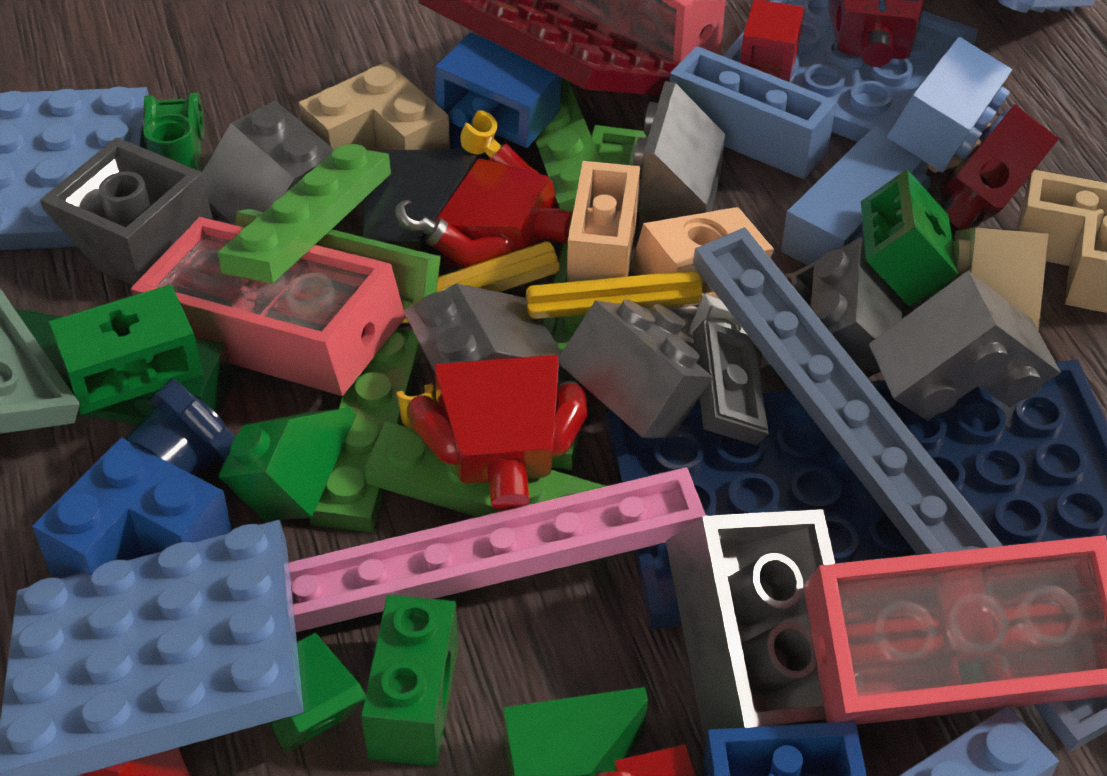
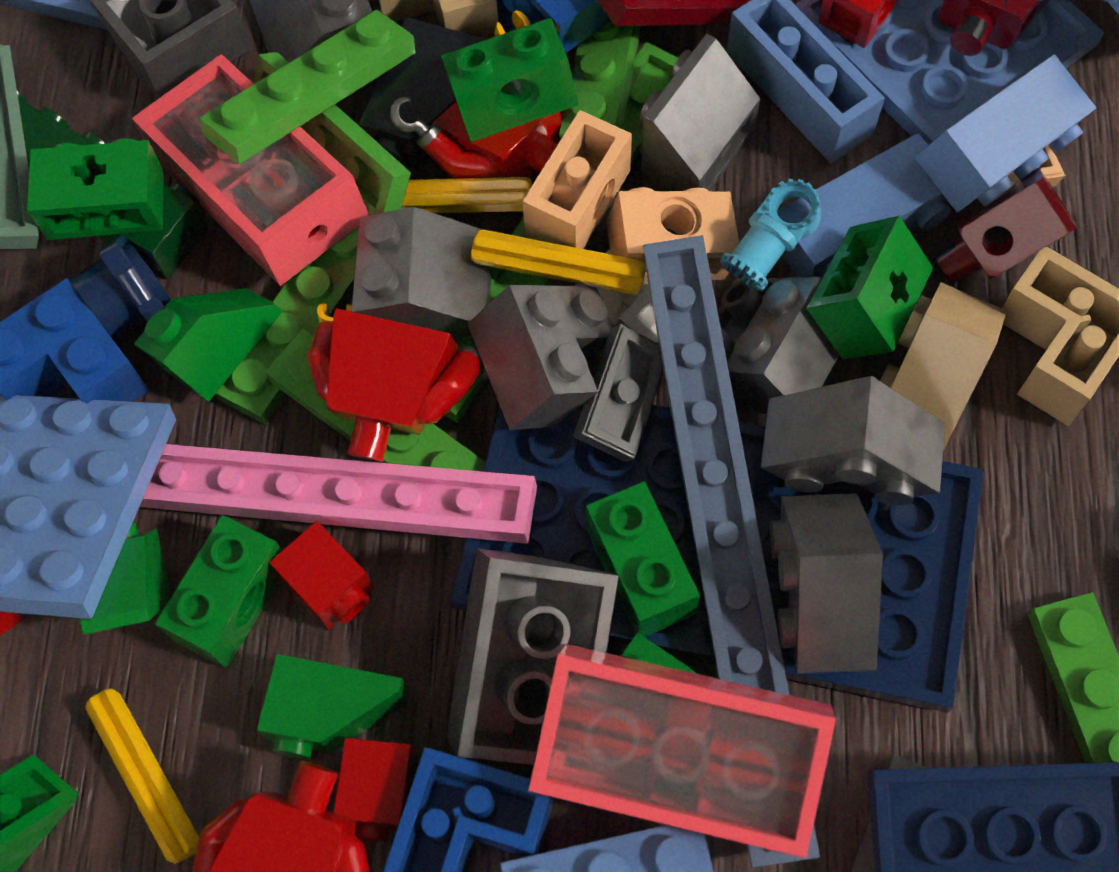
camera: 25 degrees right, 20 degrees up
none -> red brick [269,521,375,630]
none -> green brick [441,18,579,142]
none -> green brick [586,481,700,637]
none -> medium azure connector [719,179,821,292]
none -> flat silver brick [769,493,883,674]

